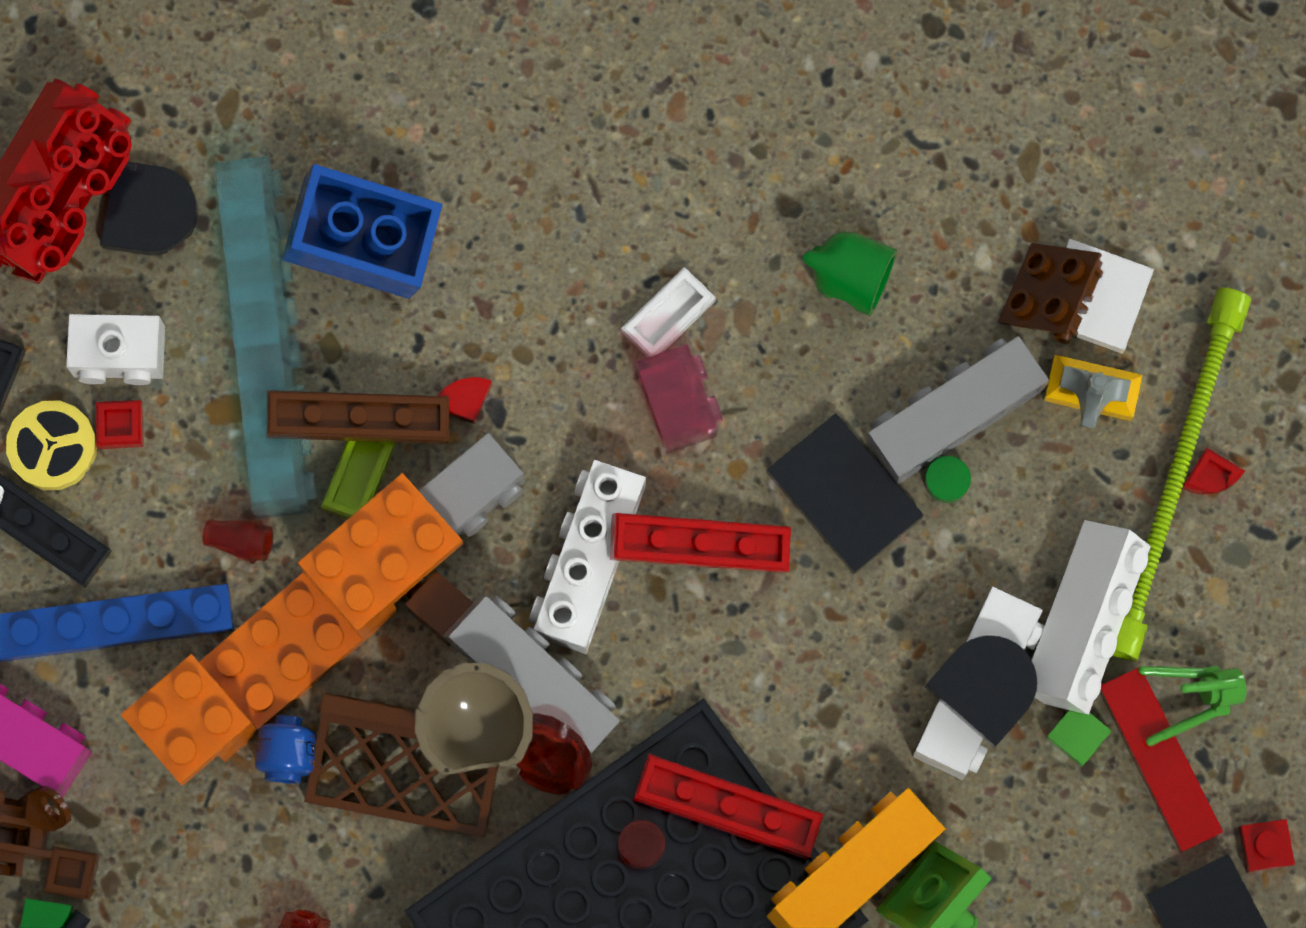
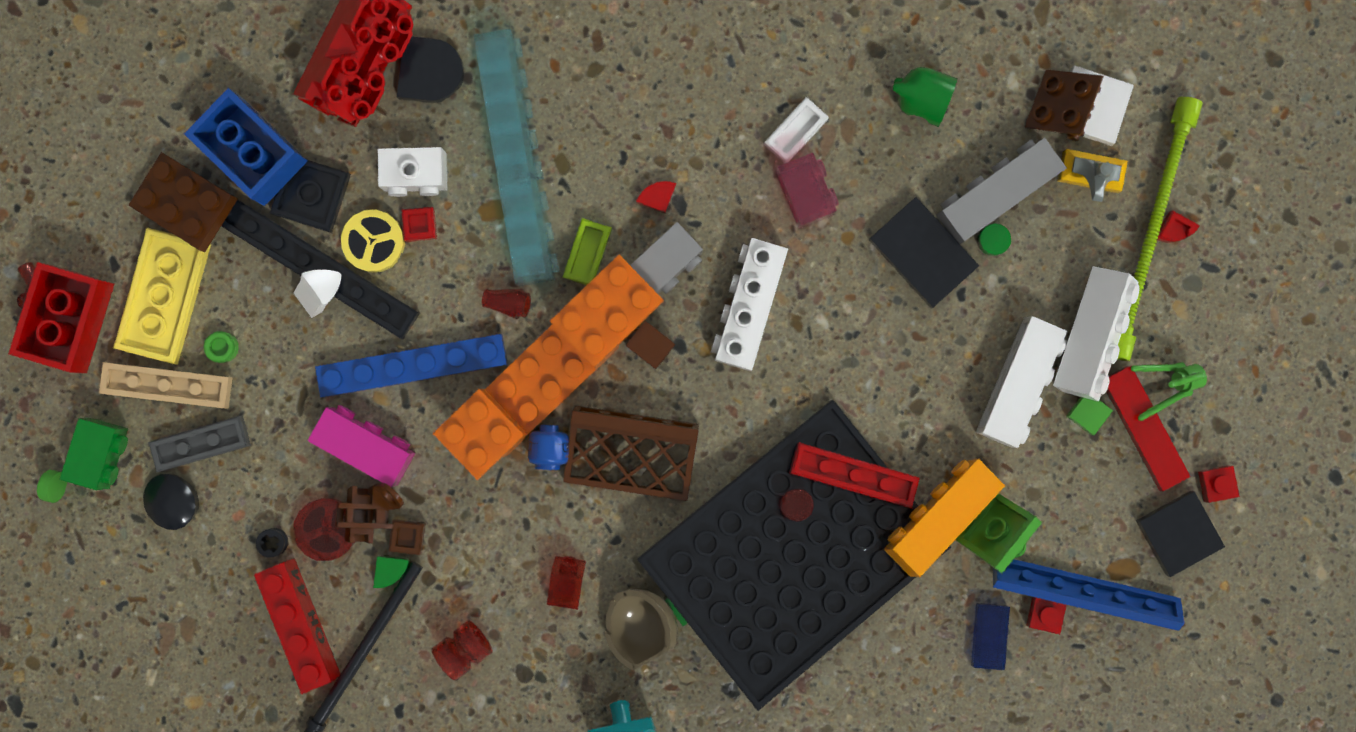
camera: 10 degrees left, 10 degrees up
reddish brown tile [266,390,449,444] -> none
blue brick [282,164,442,299] -> none
dark tan cylinder [415,663,533,775] -> none
light grey brick [443,595,620,762] -> none
clear red tile [516,713,592,795] -> none
red tile [610,513,791,573] -> none
black tile [925,635,1037,748] -> none

